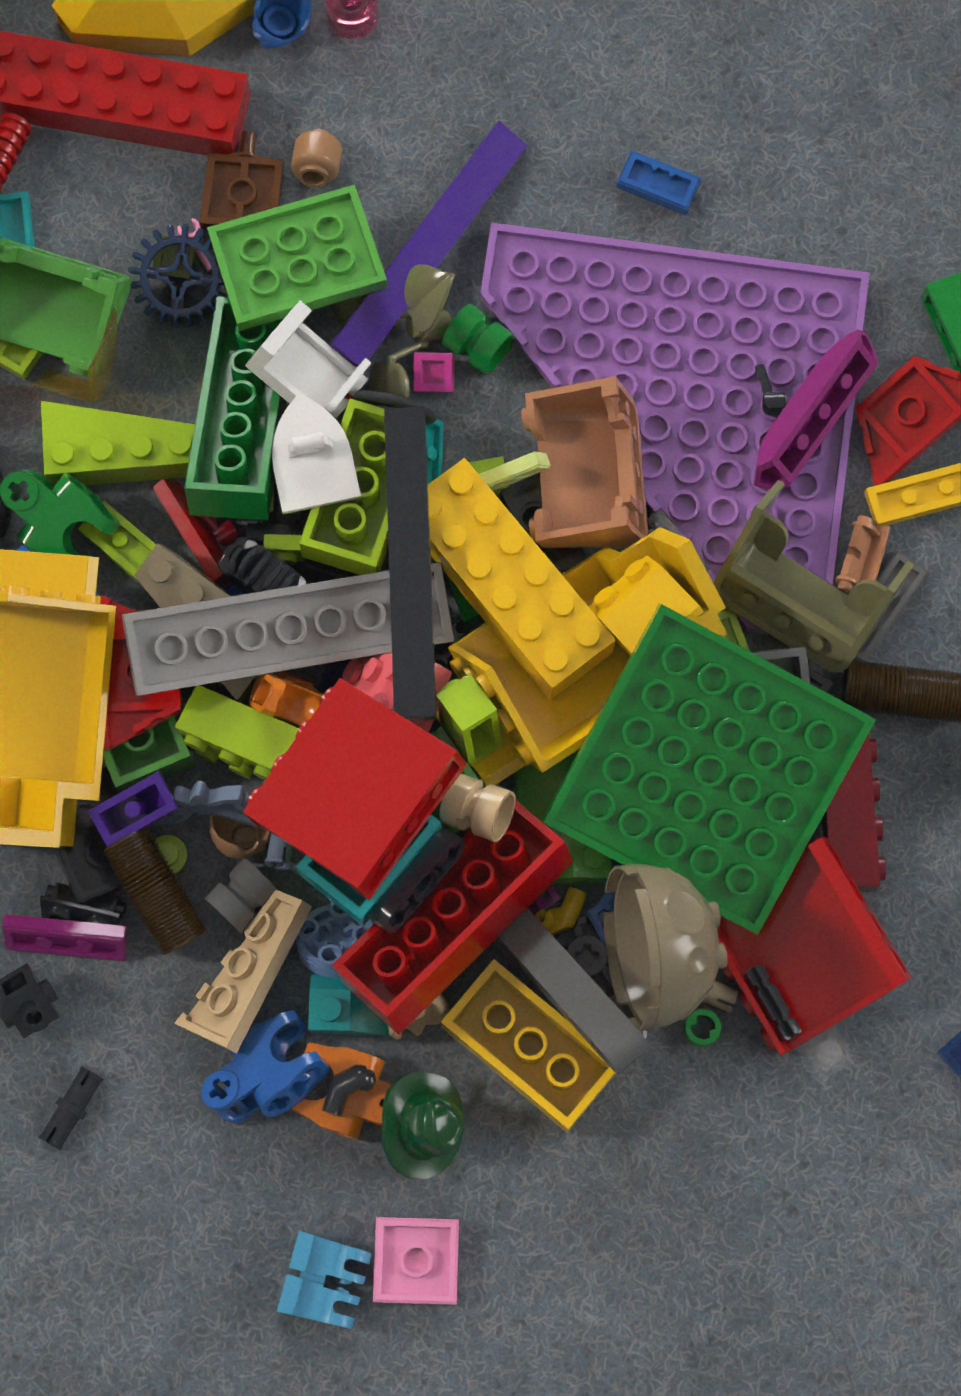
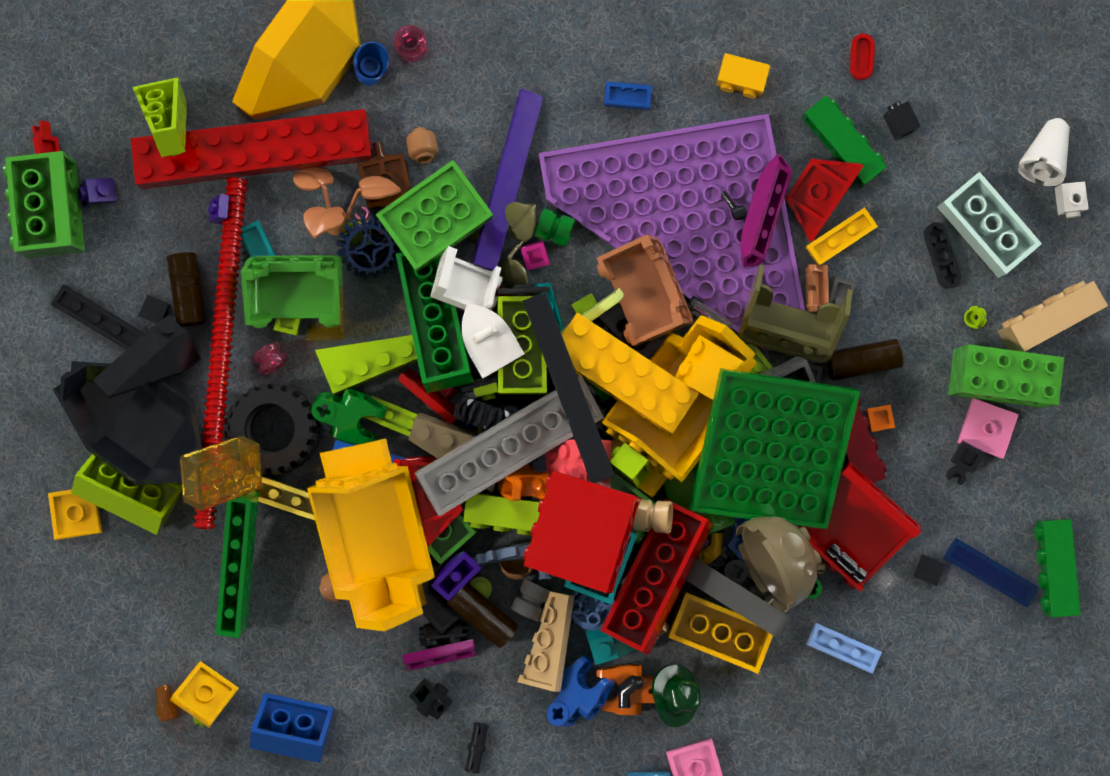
camera: 20 degrees left, 10 degrees up
black beam [371,828,465,934] -> none
none -> nougat plant [293,167,401,239]
none -> yellow brick [716,53,770,99]
none -> light blue tile [806,622,882,674]
none -> orange plate [866,405,895,432]
none -> black tile [913,555,946,586]

